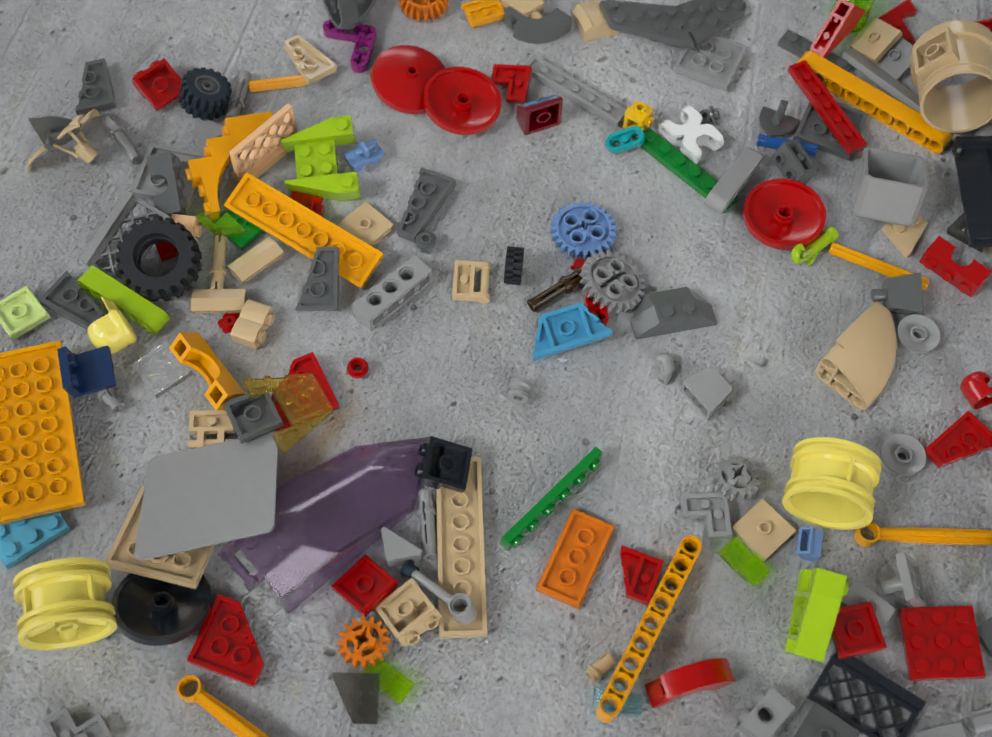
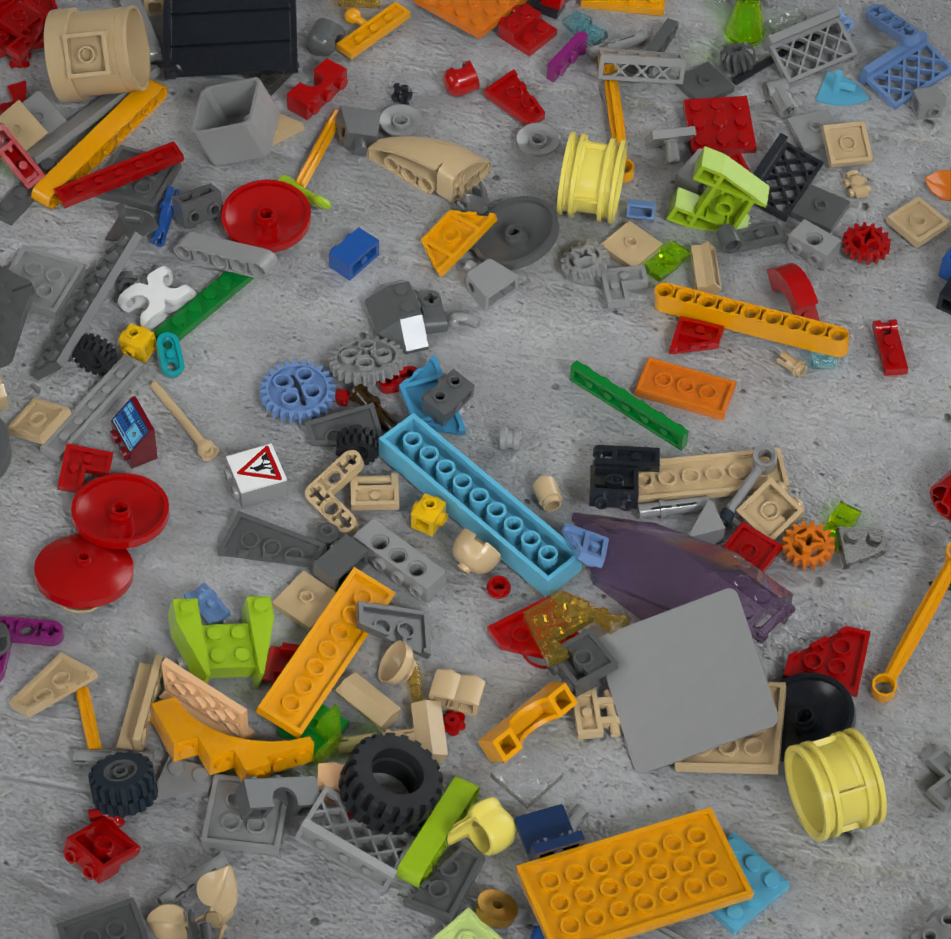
camera: 95 degrees left, 10 degrees down
none -> tan plate [7,398,72,445]
none -> dark grey plate [31,231,142,380]
none -> black tyre [72,333,118,376]
none -> tan fence [116,654,164,752]
none -> tan piece [150,381,219,461]
none -> piece [224,443,288,508]
none -> dark grey wing [305,403,383,447]
none -> tan beam [305,450,364,536]
none -> dark grey brick [313,534,368,592]
none -> blue brick [329,227,379,281]
none -> tan piece [378,640,416,685]
none -> medium azure brick [379,413,582,597]
none -> black plate [391,83,413,105]
none -> clear yellow animal [409,663,422,703]
none -> yellow brick [411,493,448,537]
none -> dark grey piece [420,290,448,334]
none -> light orange wing [421,210,497,278]
none -> dark grey brick [421,369,475,427]
none -> dark grey piece [451,181,489,216]
none -> tan cylinder [453,528,501,575]
none -> dark grey dish [472,196,559,270]
none -> pearl gold piece [474,889,518,928]
none -> tan brick [533,475,562,512]
none -> medium blue wing [561,522,609,568]
none -> black plate [592,445,660,472]
none -> tan piece [690,241,722,294]
none -> dark grey plate [716,221,785,254]

